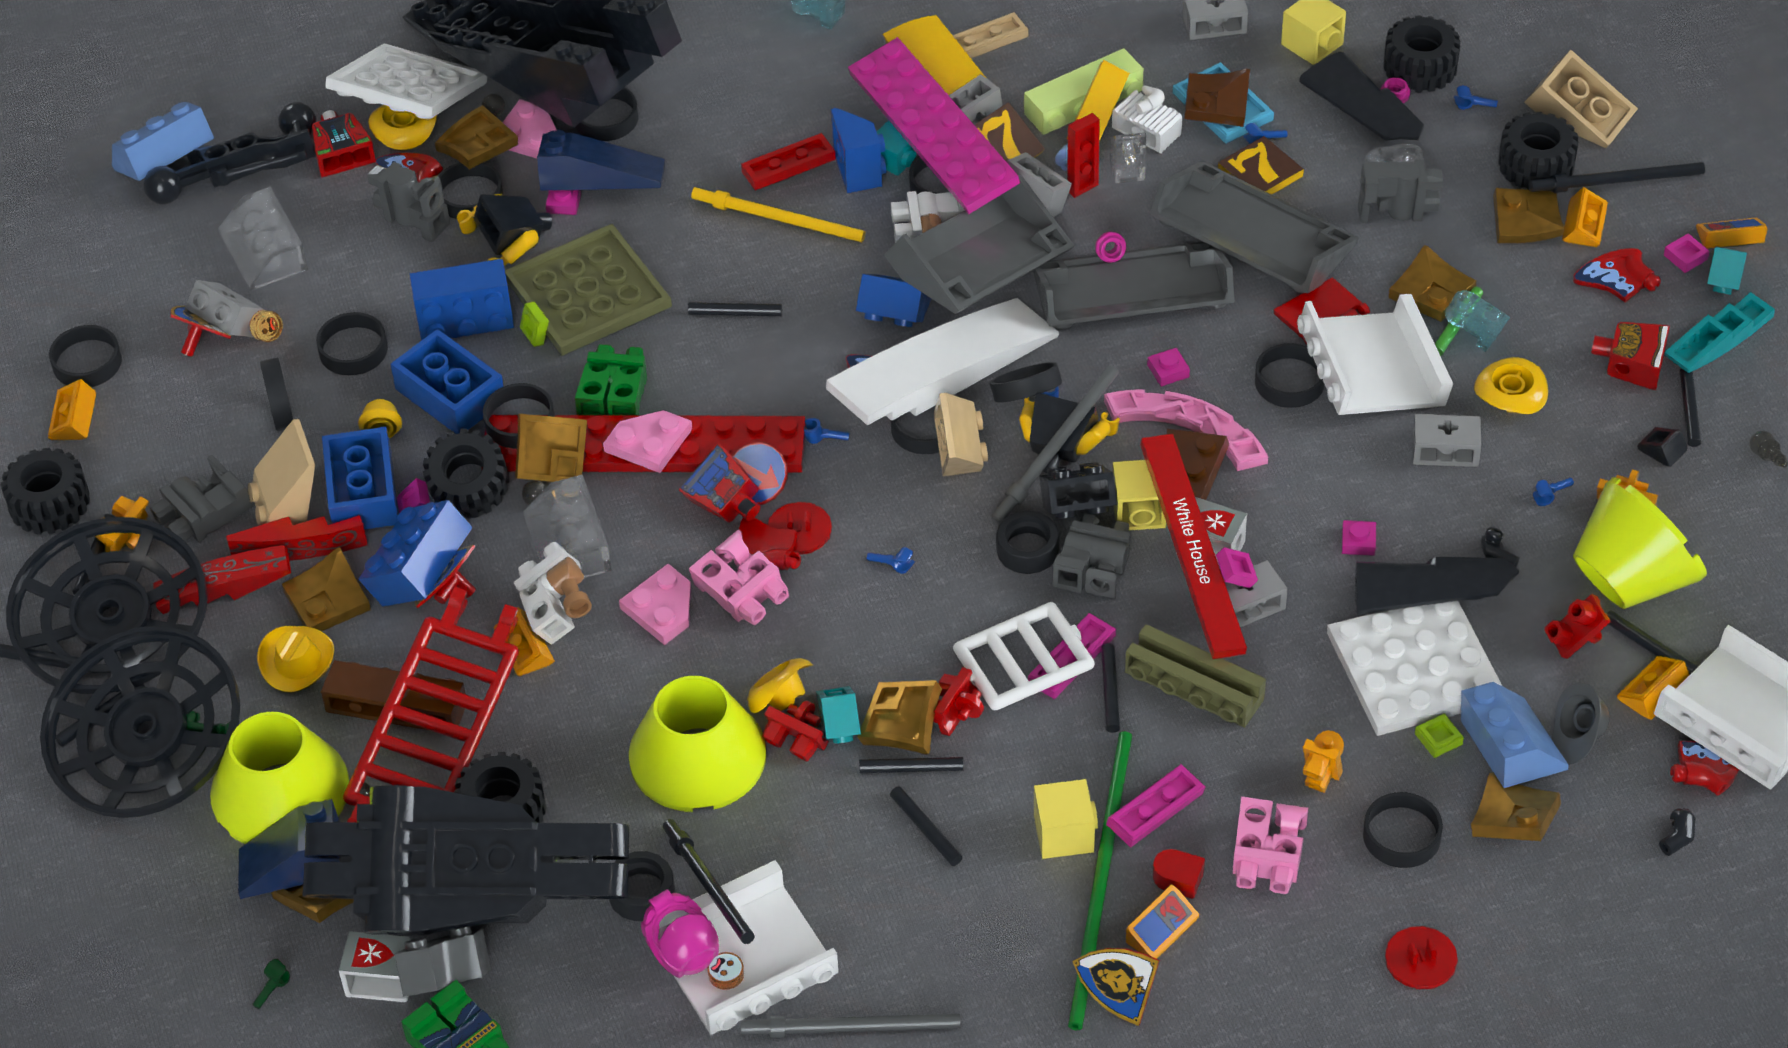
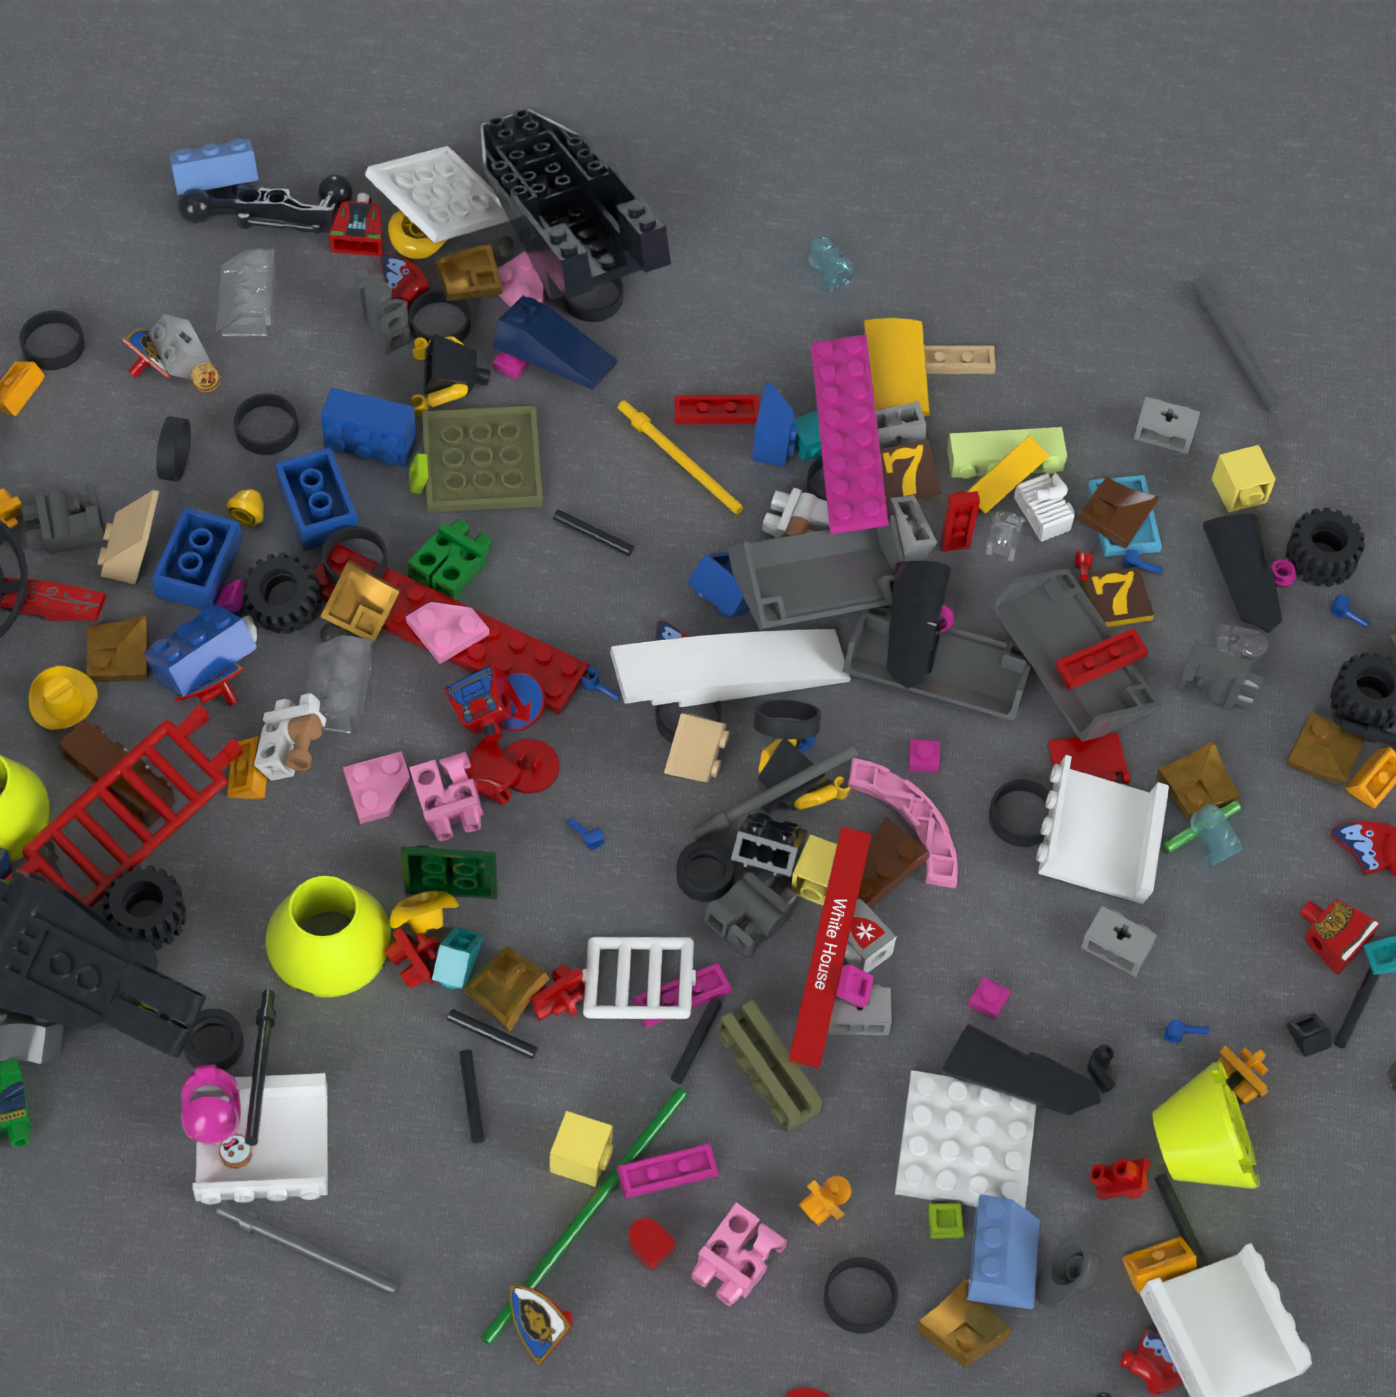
camera: 20 degrees right, 10 degrees up
red slope [226,515,368,561] -> none
slope [1126,884,1199,959] -> none
yellow hat [1474,357,1548,414] -> none
none -> dark green slope [400,845,498,899]
none -> black panel [887,561,951,689]
none -> red plate [1055,628,1149,690]
none -> red hand [1074,549,1094,580]

